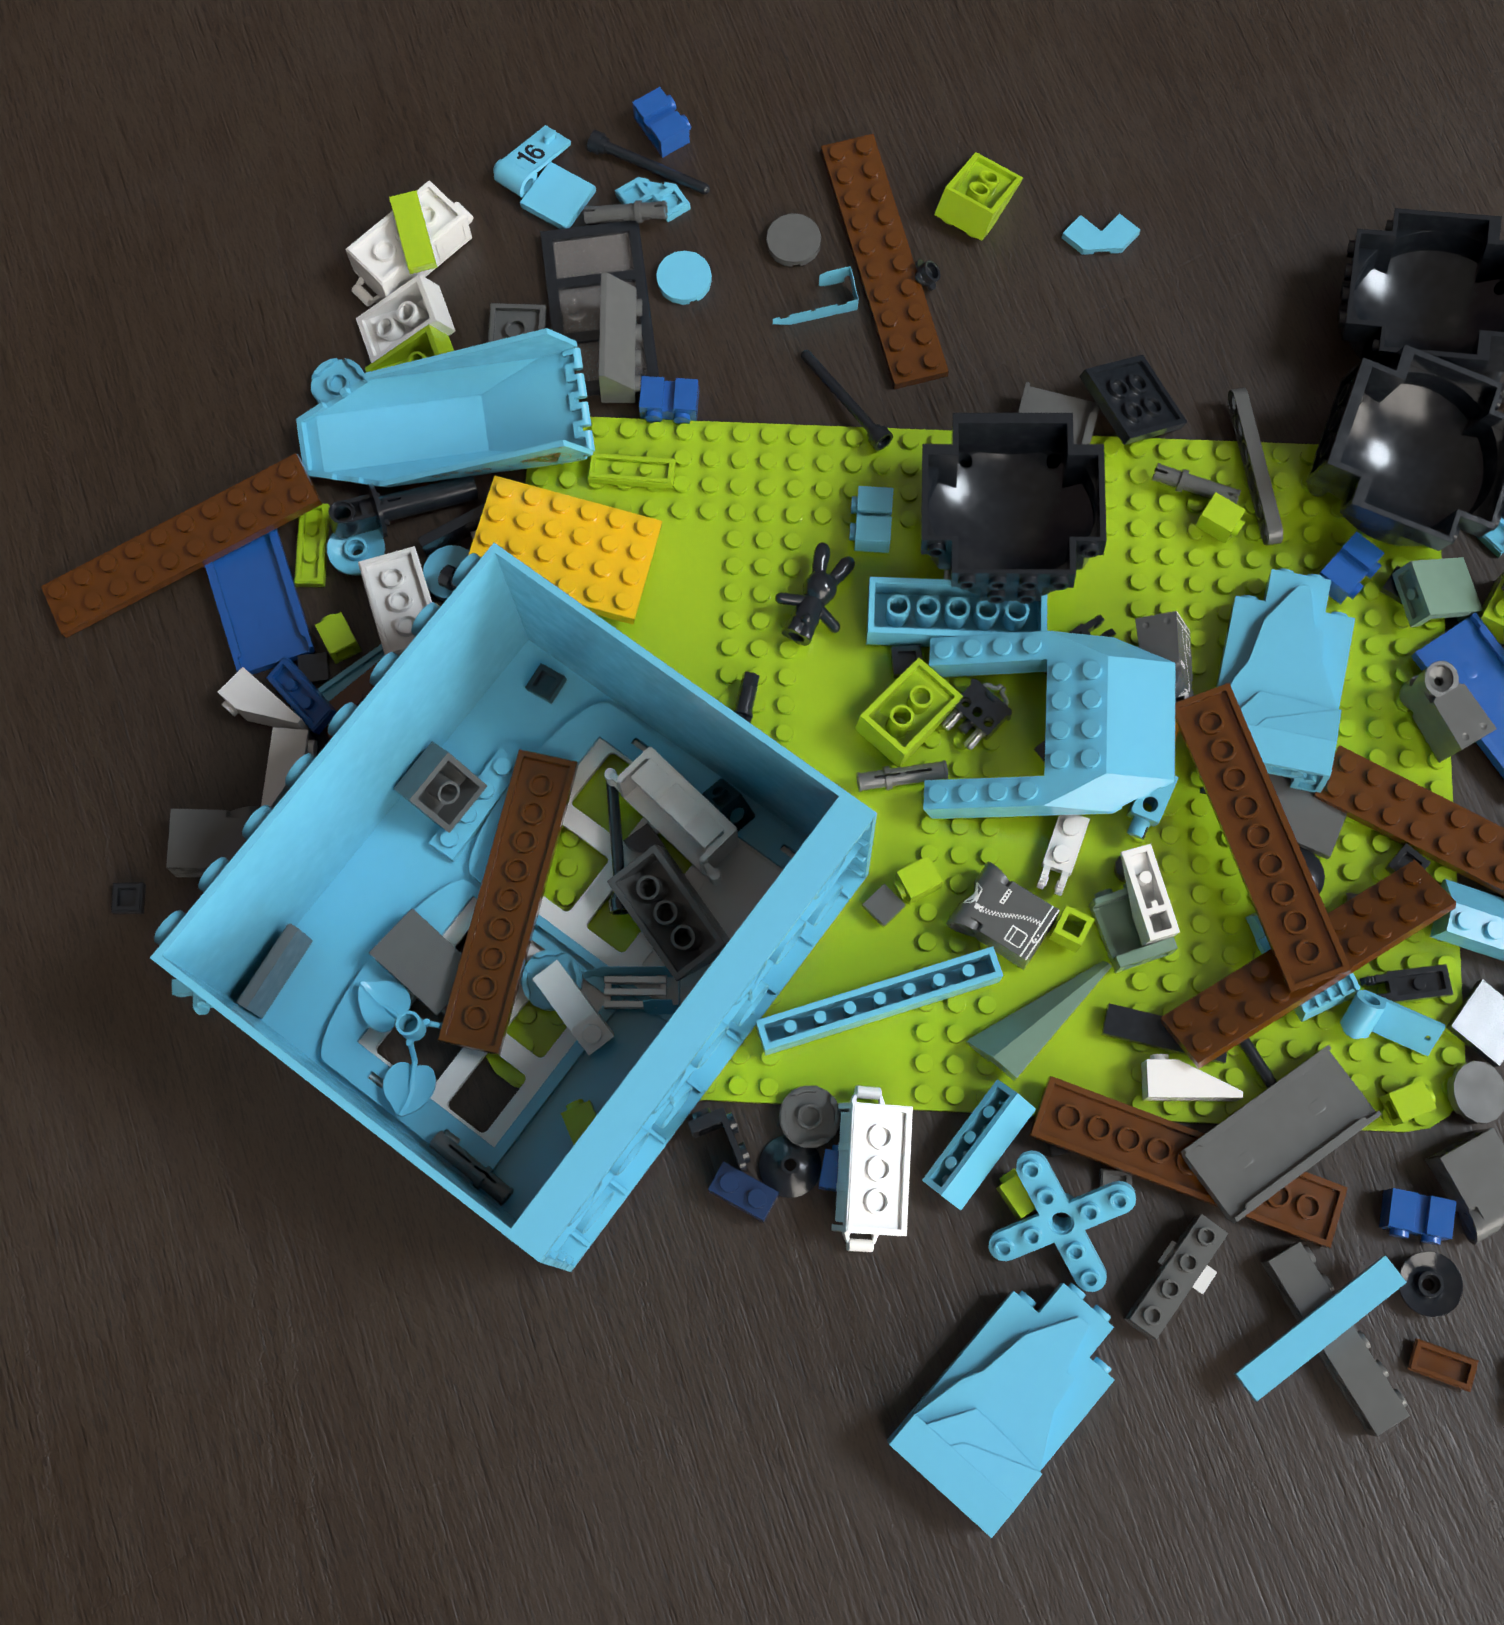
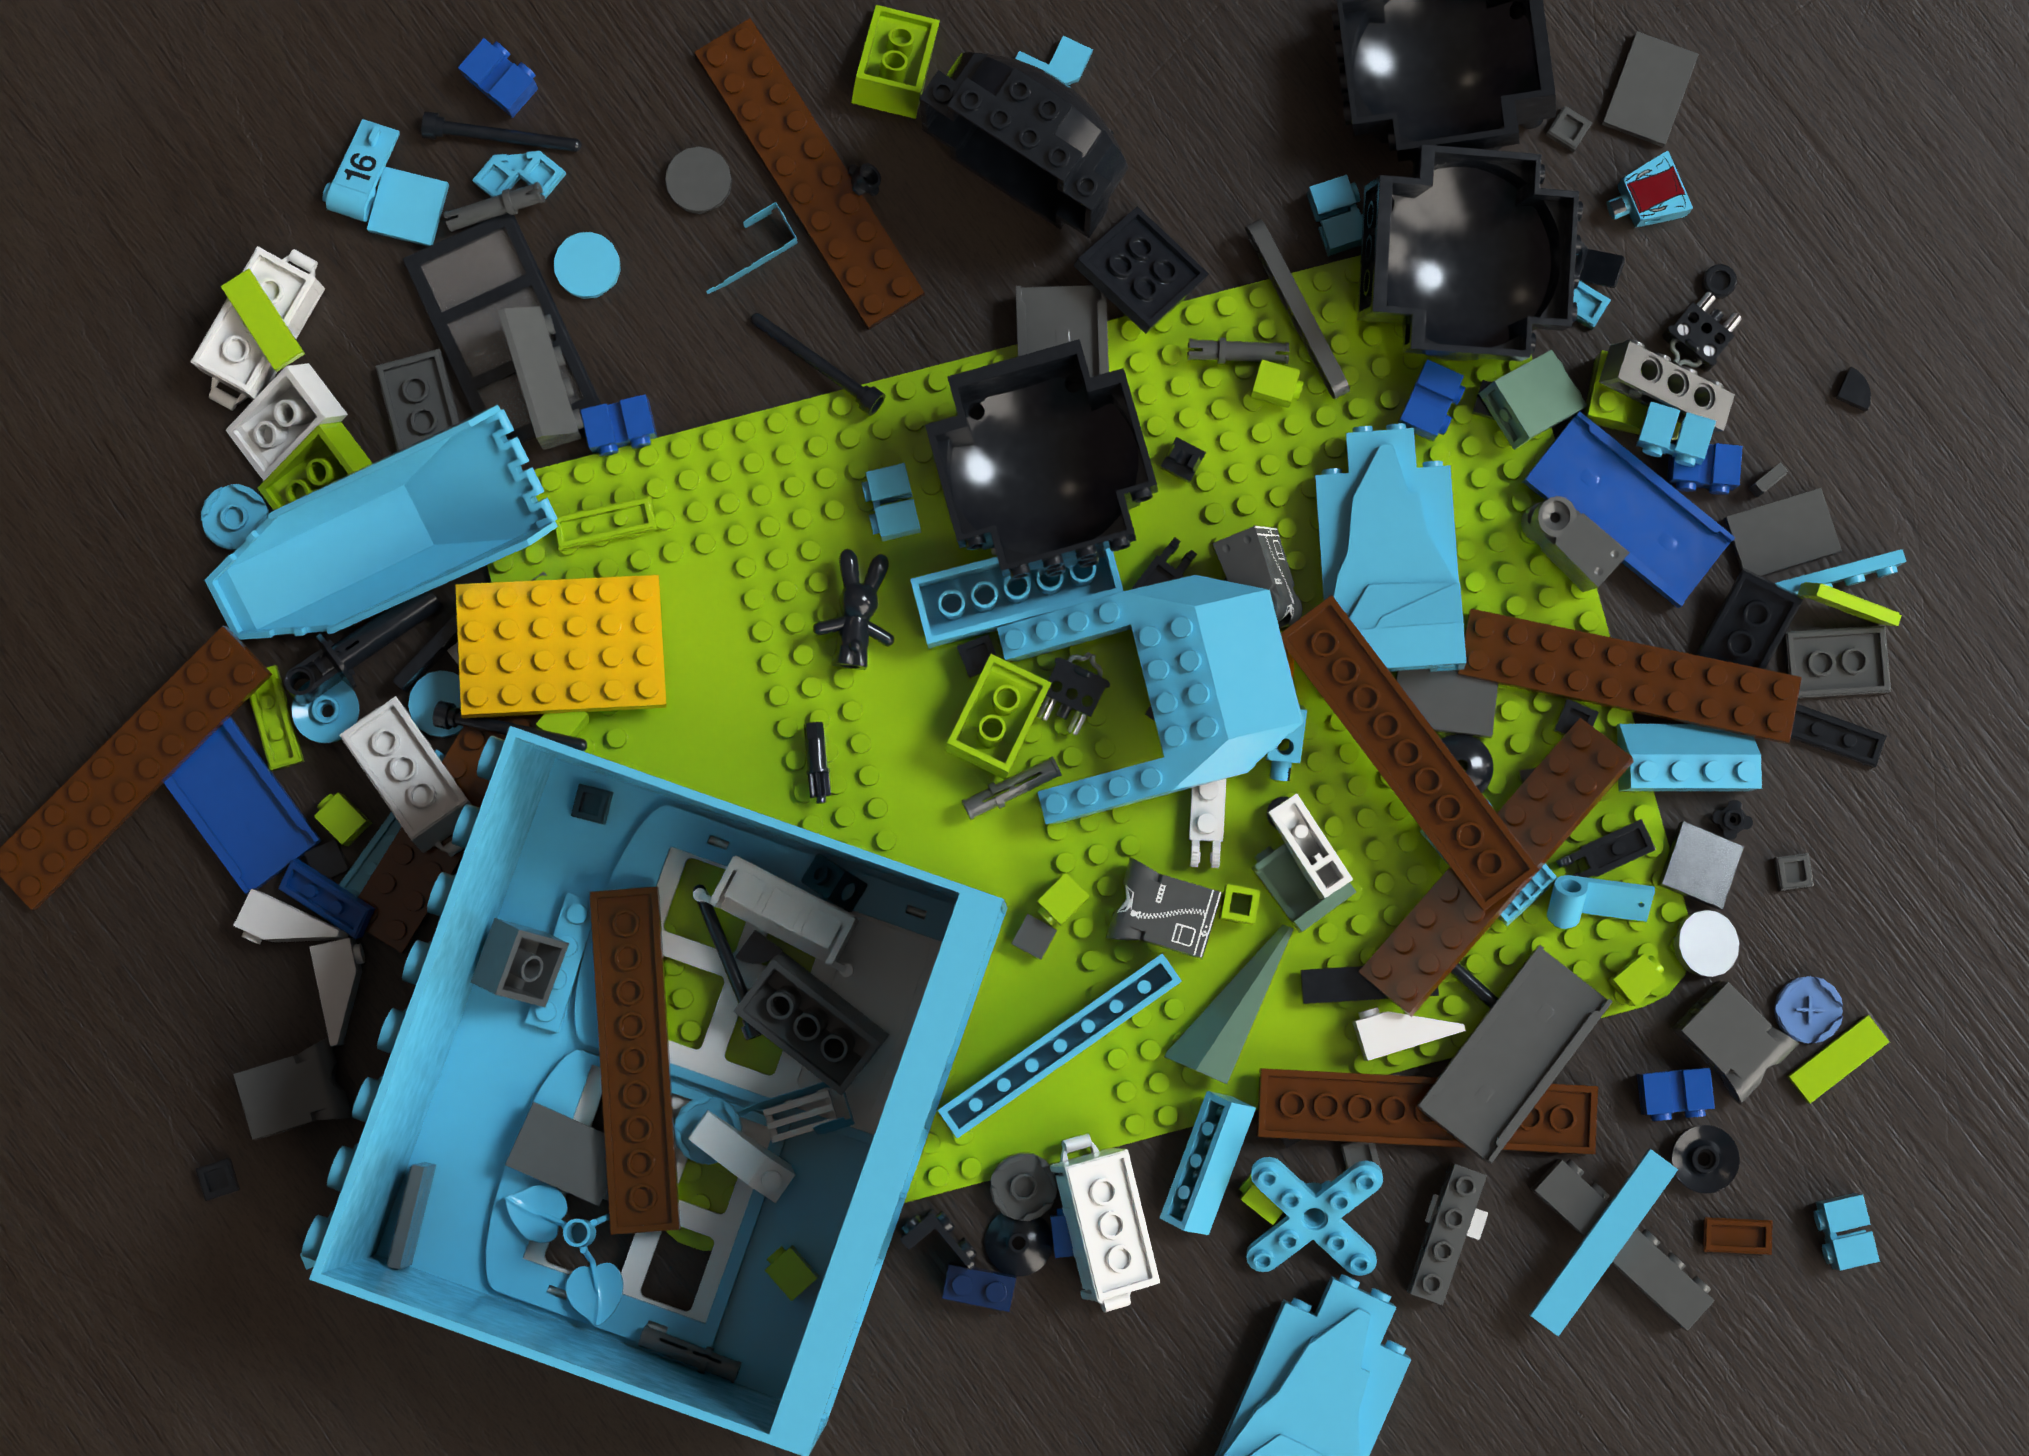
camera: 20 degrees left, 10 degrees up
none -> black windscreen [919,52,1128,238]
none -> black tile [1160,437,1206,484]
none -> medium azure piece [1307,175,1363,256]

